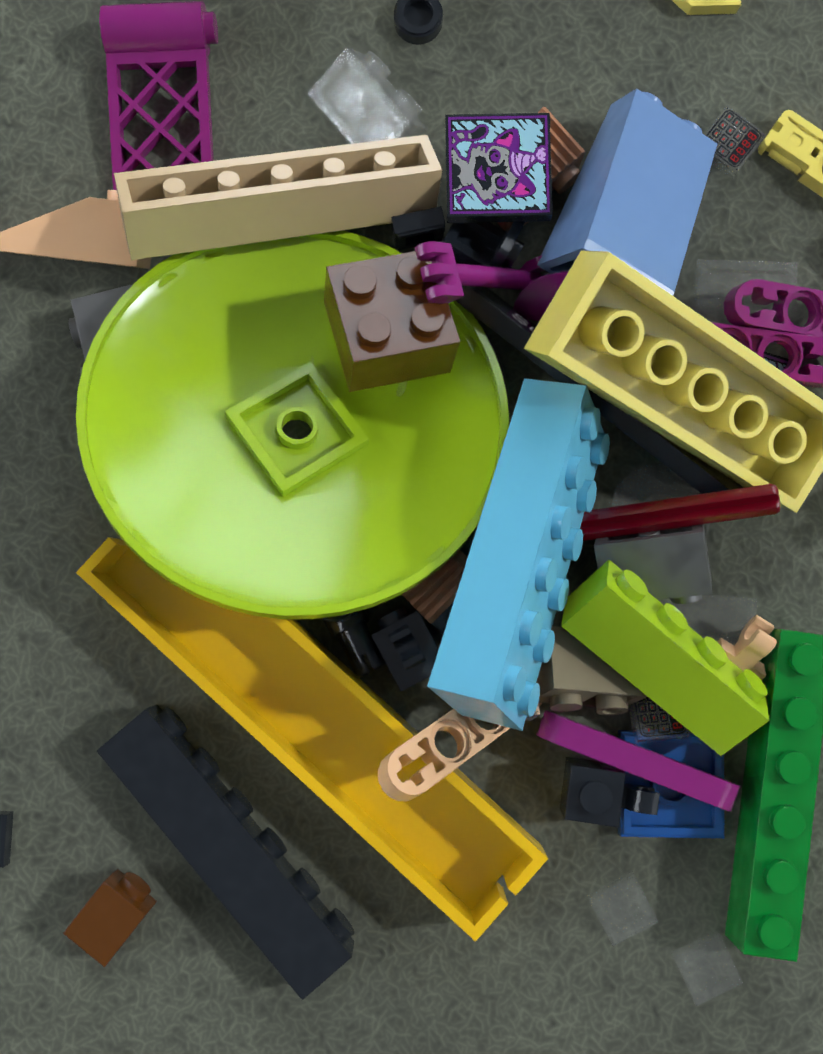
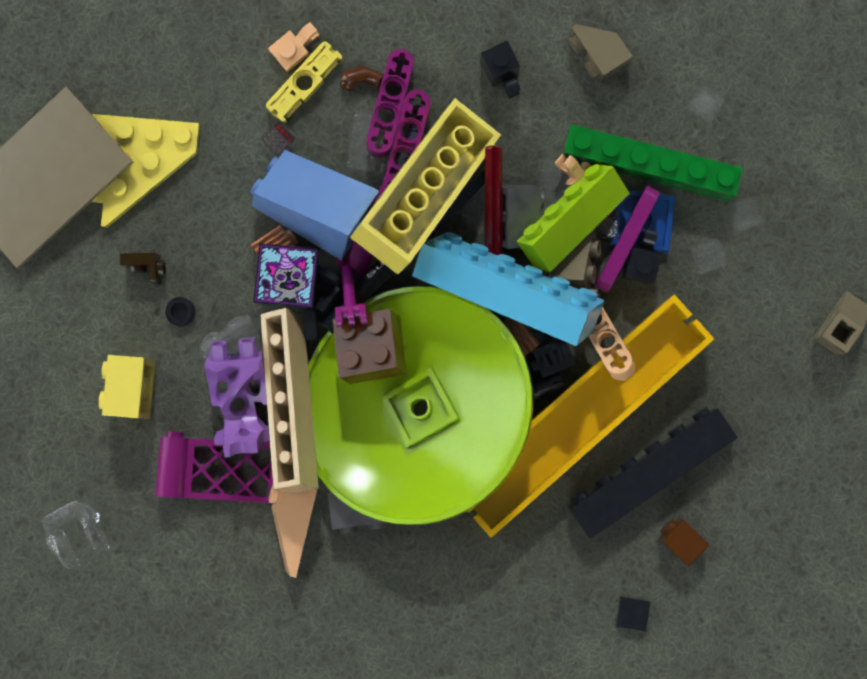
camera: 85 degrees left, 0 degrees up
none -> medium lavender hips [205,337,270,458]

